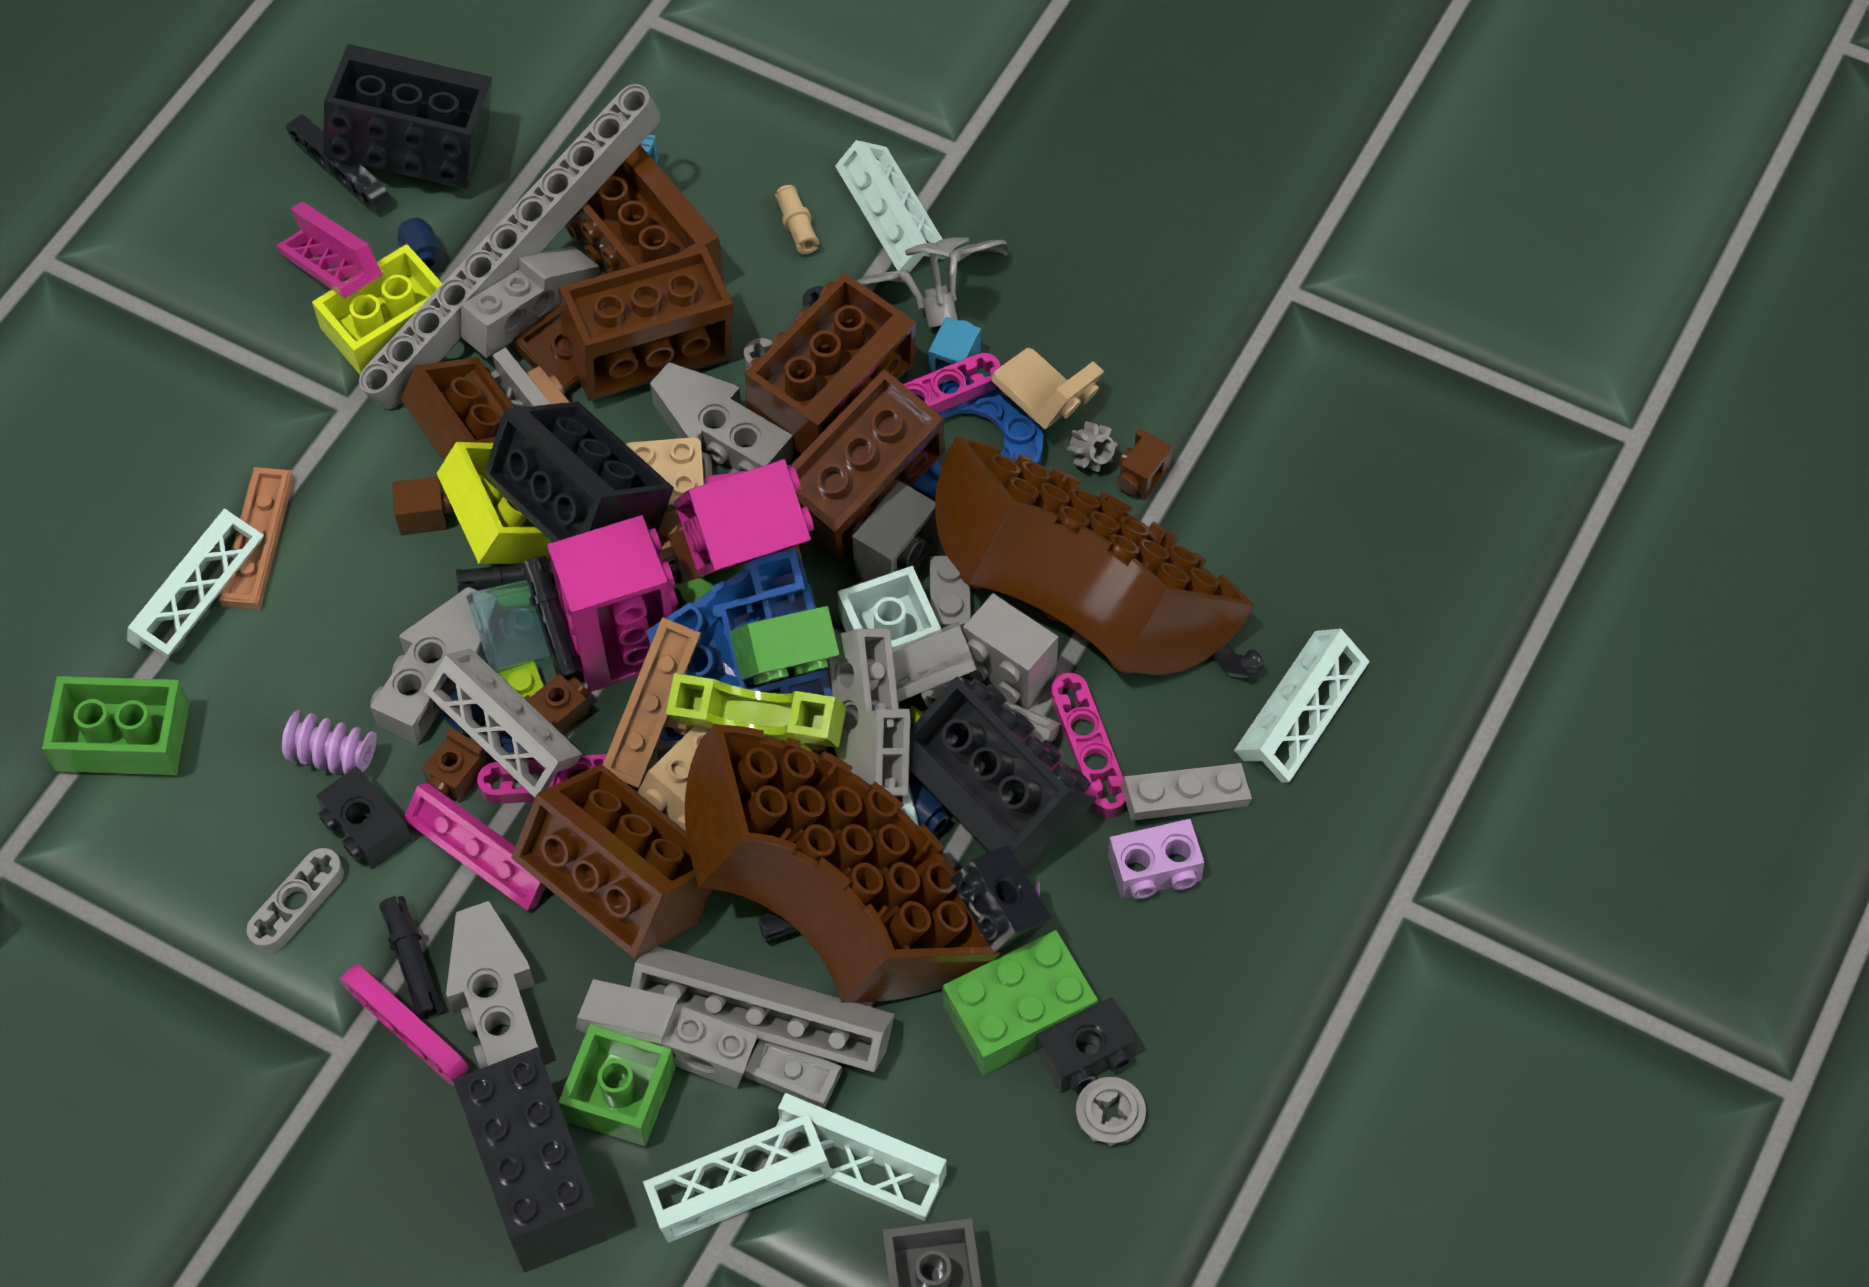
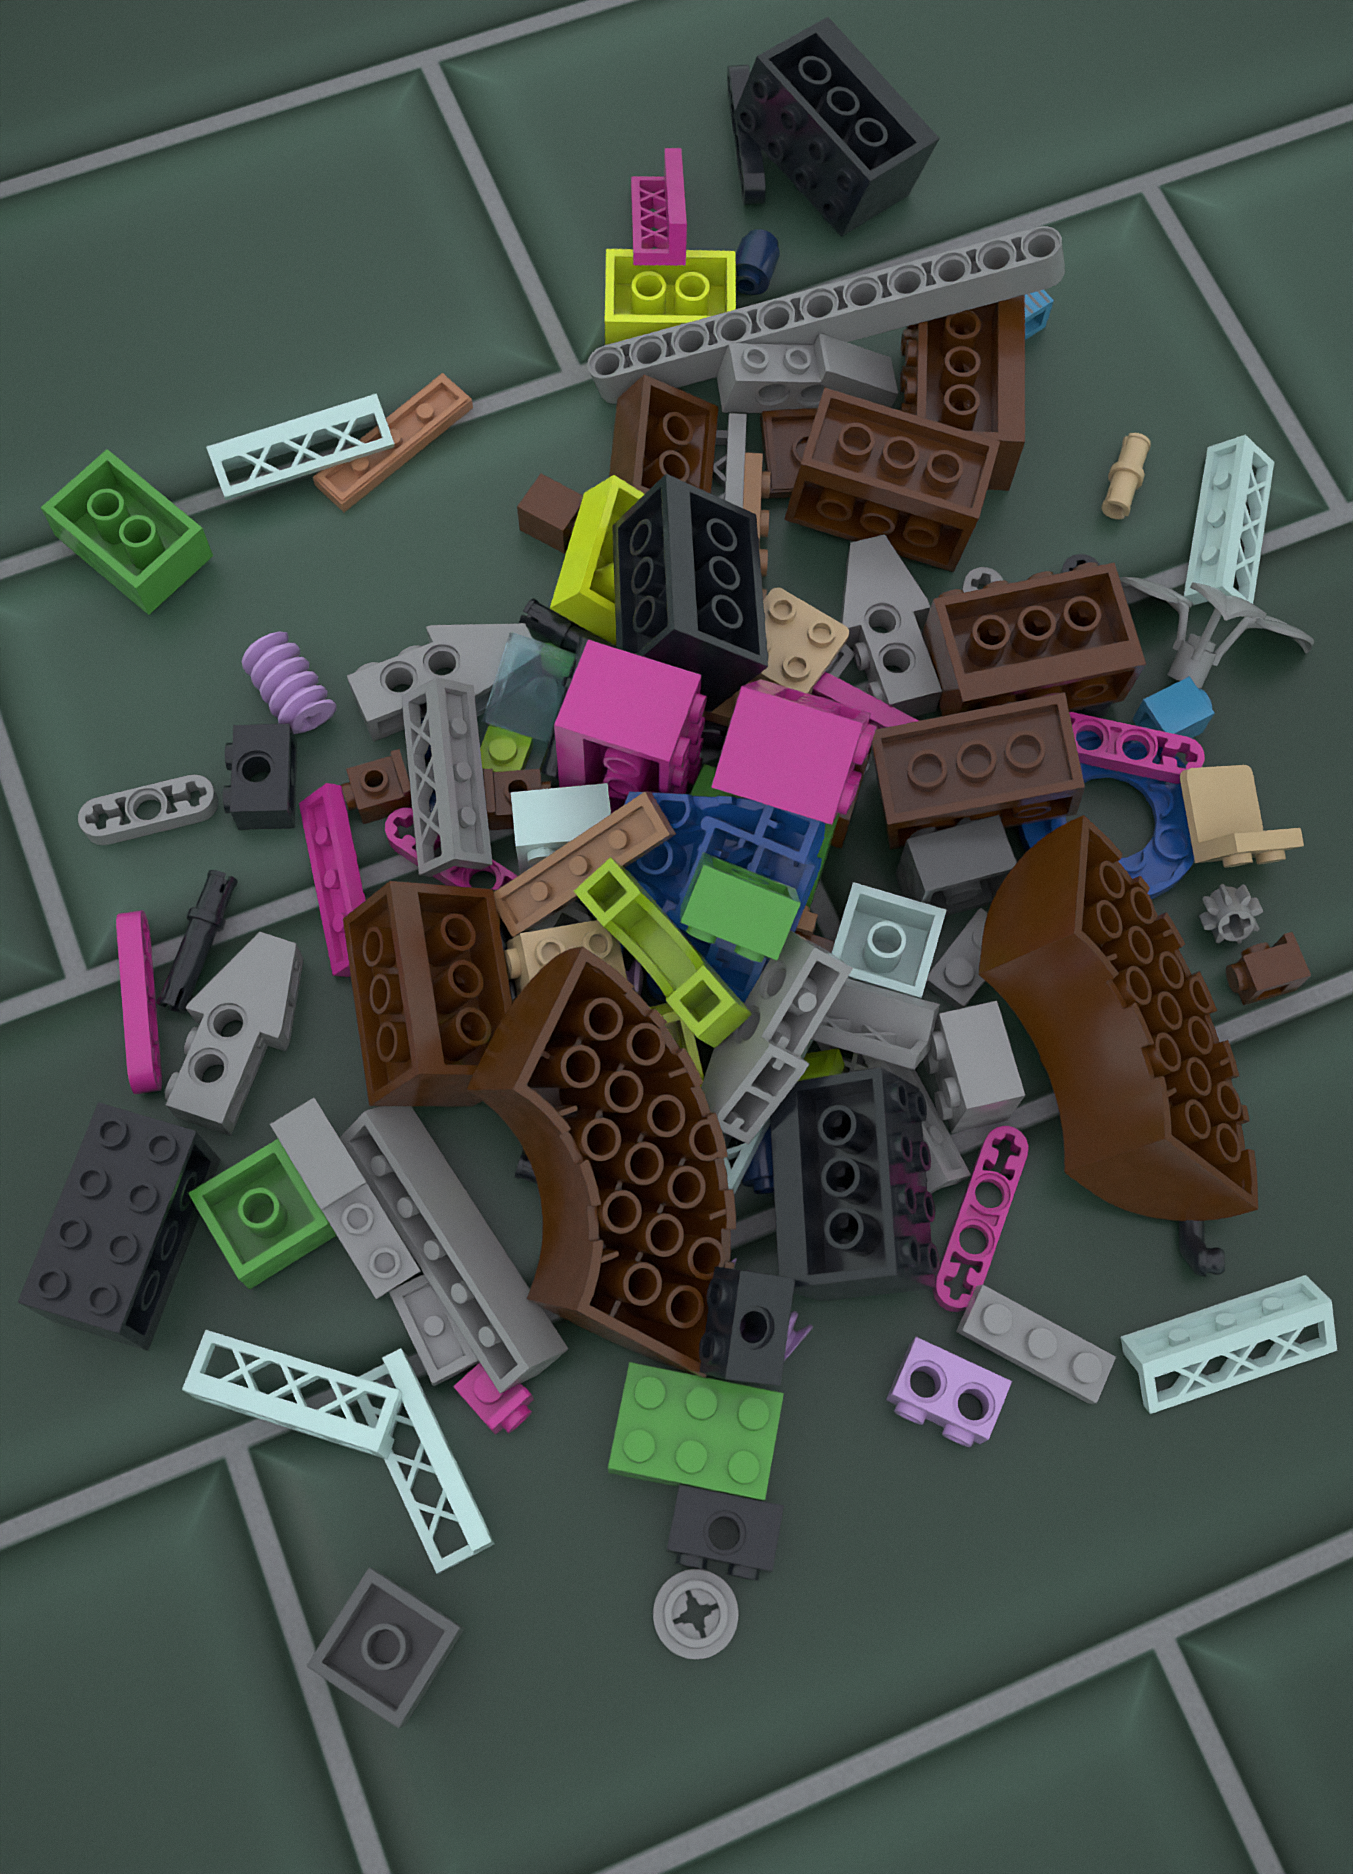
camera: 35 degrees right, 10 degrees up
none -> dark pink bracket [453,1363,534,1435]
none -> light aqua brick [511,783,611,875]

